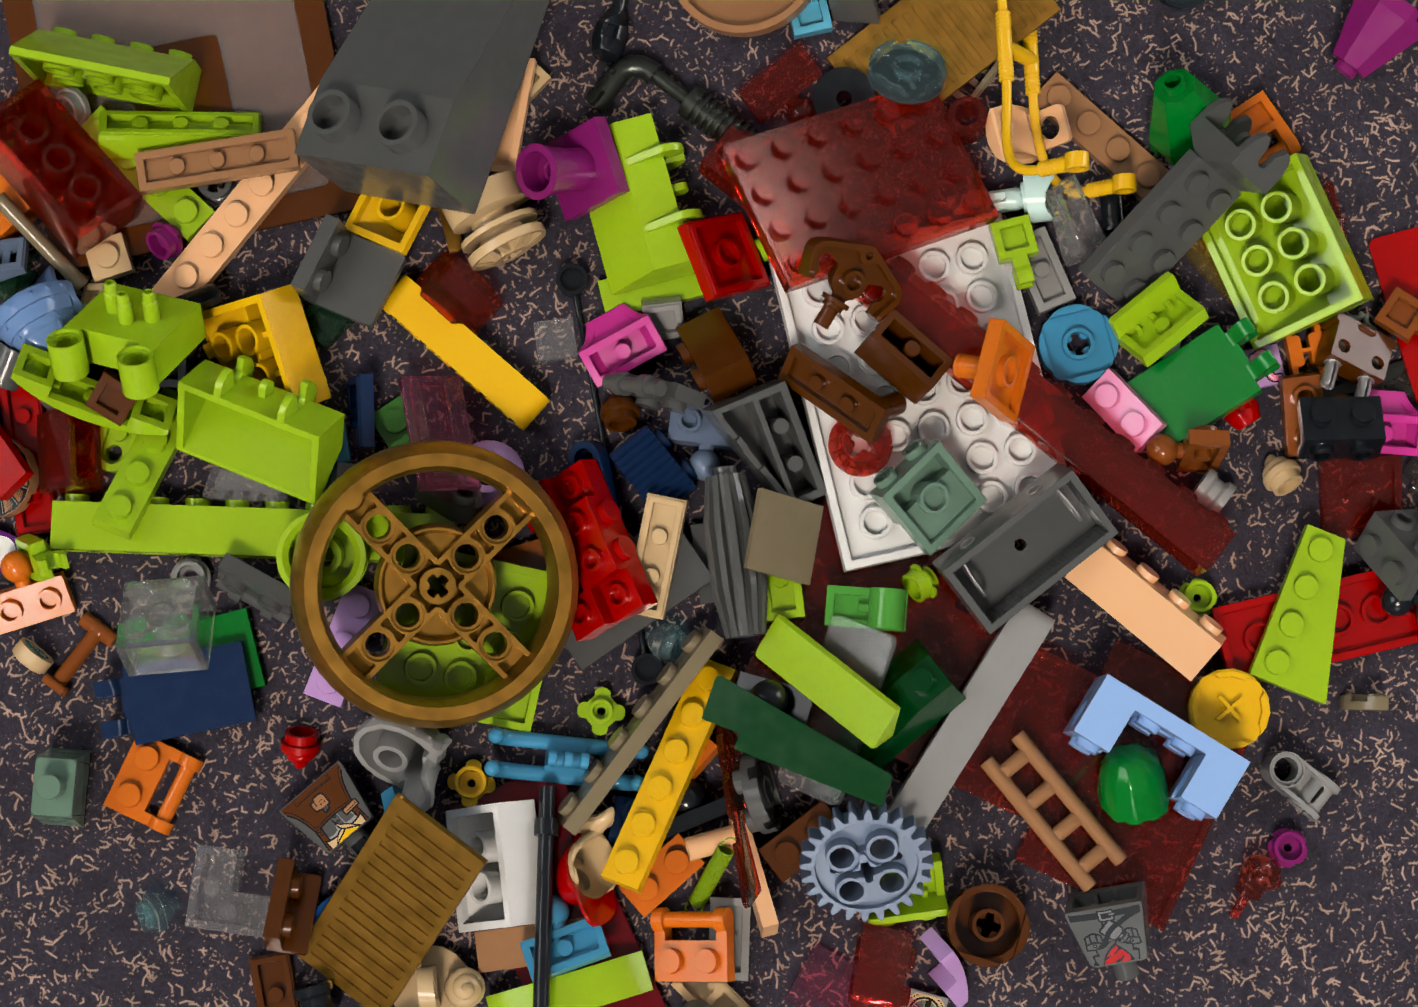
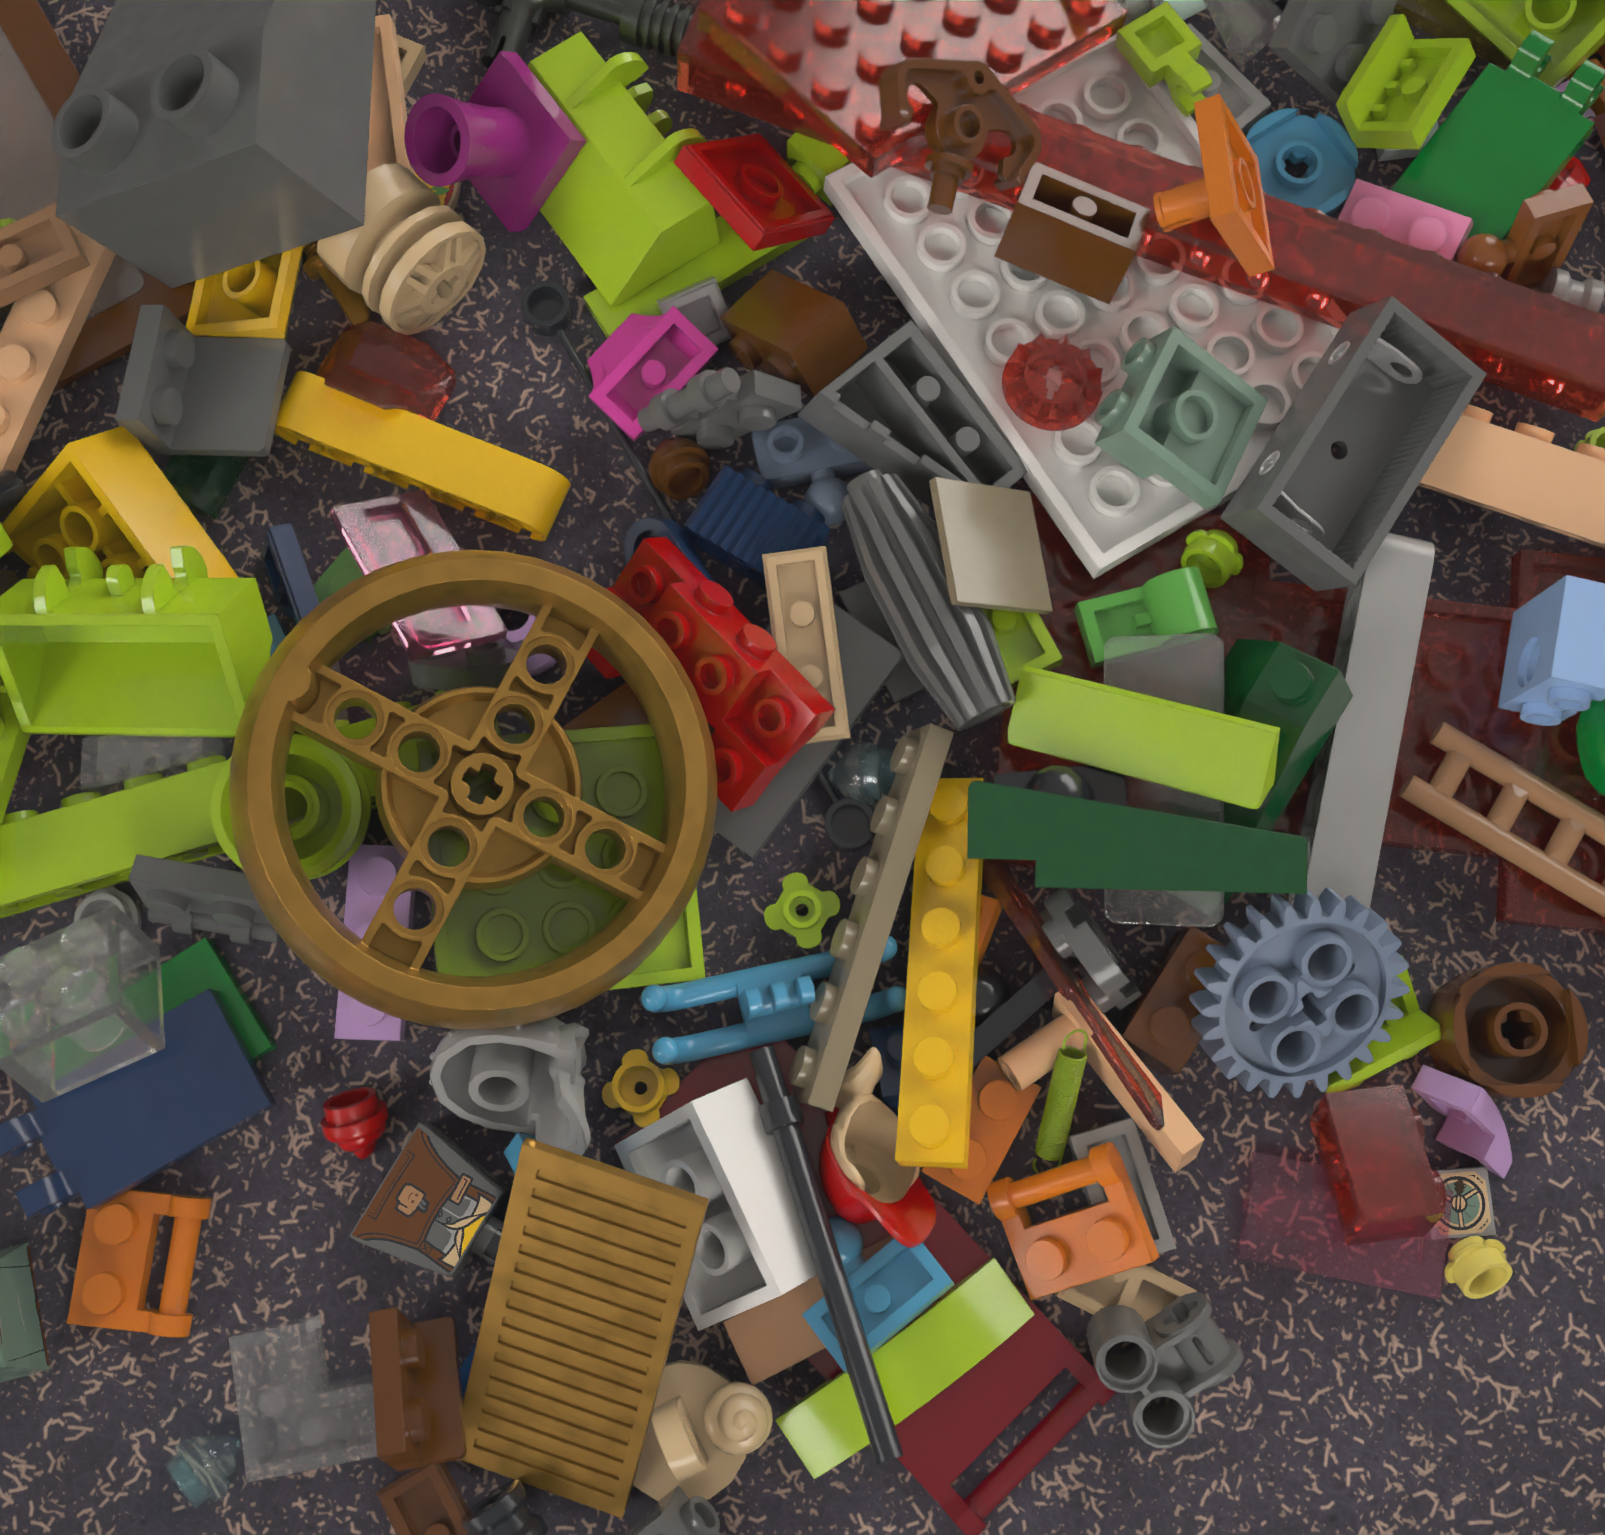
camera: 20 degrees left, 5 degrees down
clear plate [533,317,578,364] -> none
reddish brown piece [777,342,907,444] -> none

